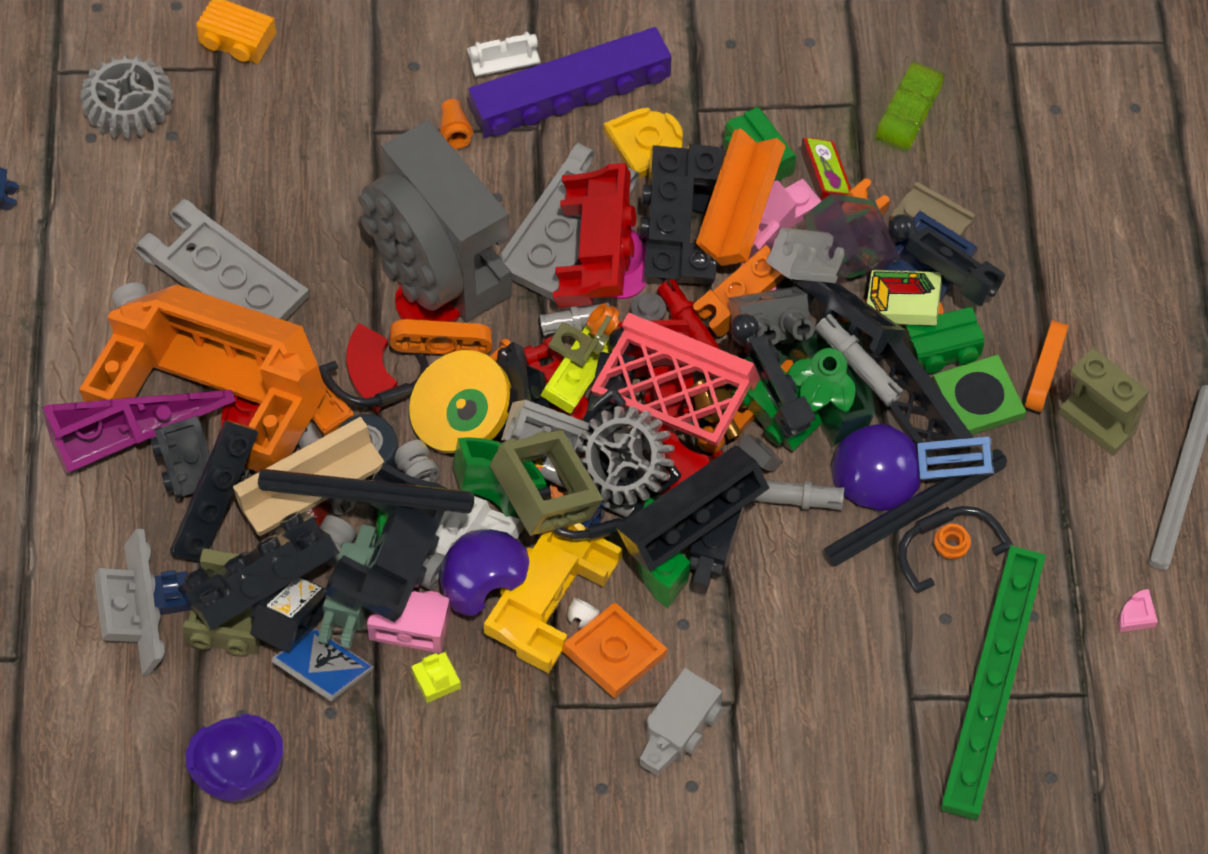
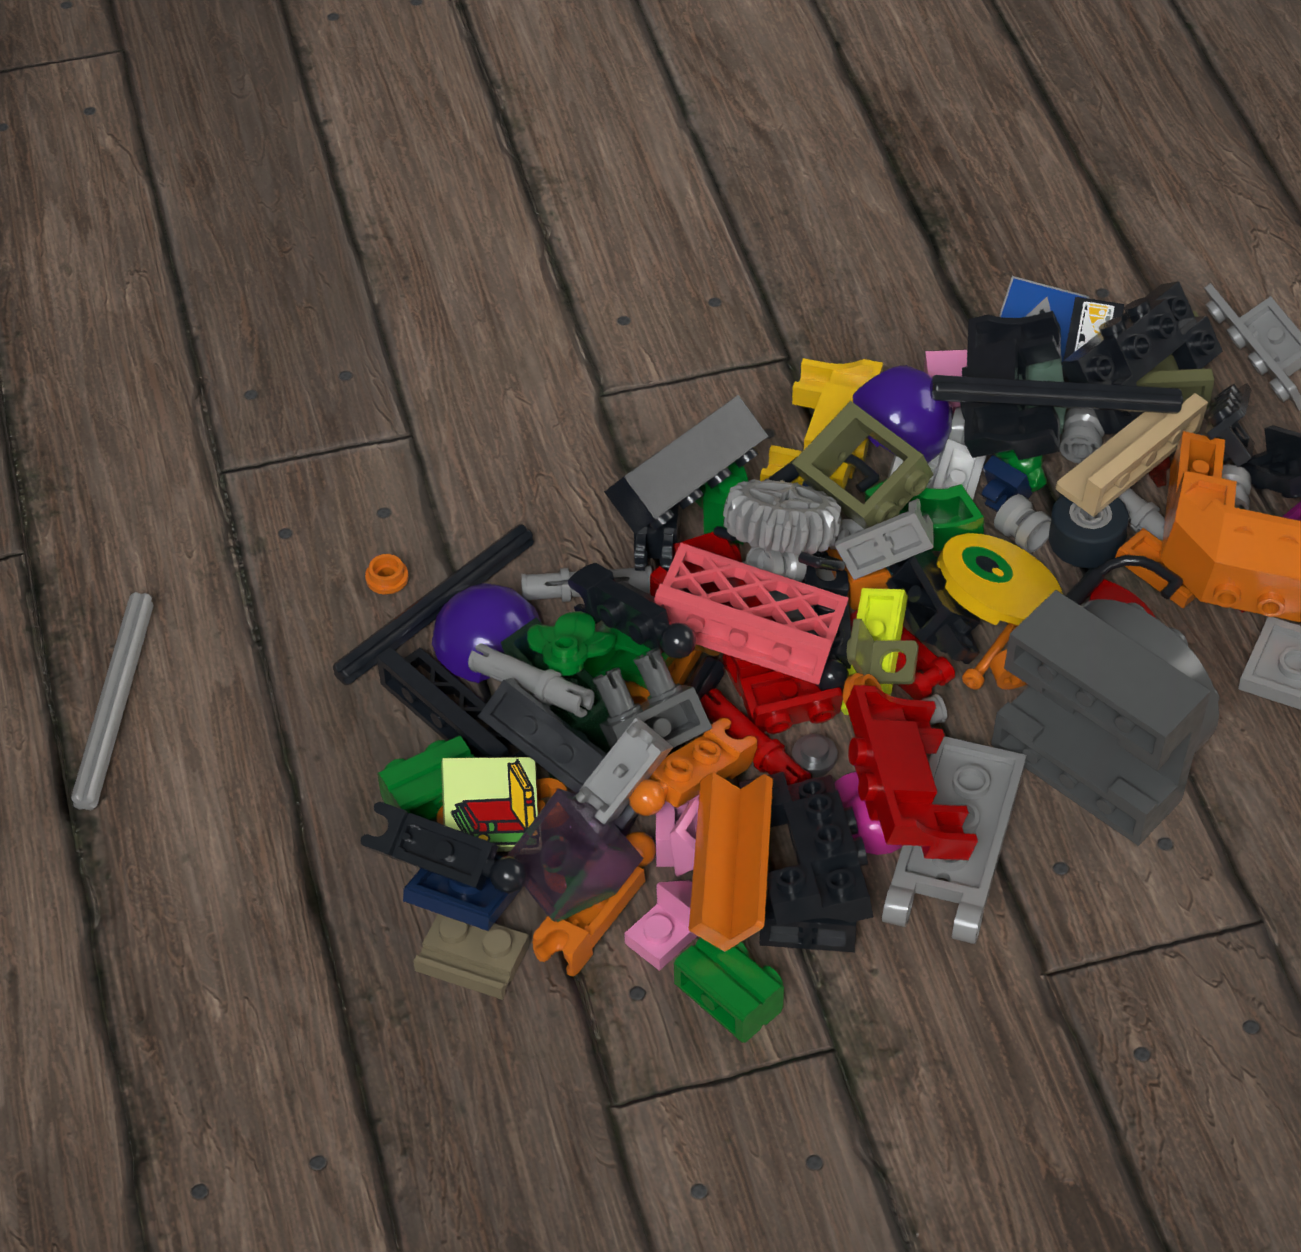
camera: 170 degrees right, 10 degrees down
dark blue tile [153,570,191,615] -> none
dark purple cylinder [185,714,283,802] -> none
neon yellow tile [411,652,461,703] -> none
orange cone [440,99,473,149] -> none
white hinge [467,32,540,77] -> none
dark purple brick [468,26,672,138] -> none
orange plate [562,602,668,699] -> none
white hinge [567,597,600,629] -> none
yellow tile [603,108,683,179] -> none
light grey hinge [639,668,724,776] -> none
slope [801,137,851,205] -> none
clear neon green beam [876,61,945,151] -> none
black piece [898,506,1013,593] -> none
medium blue tile [917,437,994,480] -> none
bright green tile [932,355,1026,435] -> none
green plate [941,545,1046,821] -> none
orange beam [1025,320,1069,413] -> none
olive panel [1058,348,1149,456] -> none
bright pink tile [1119,589,1158,632] -> none

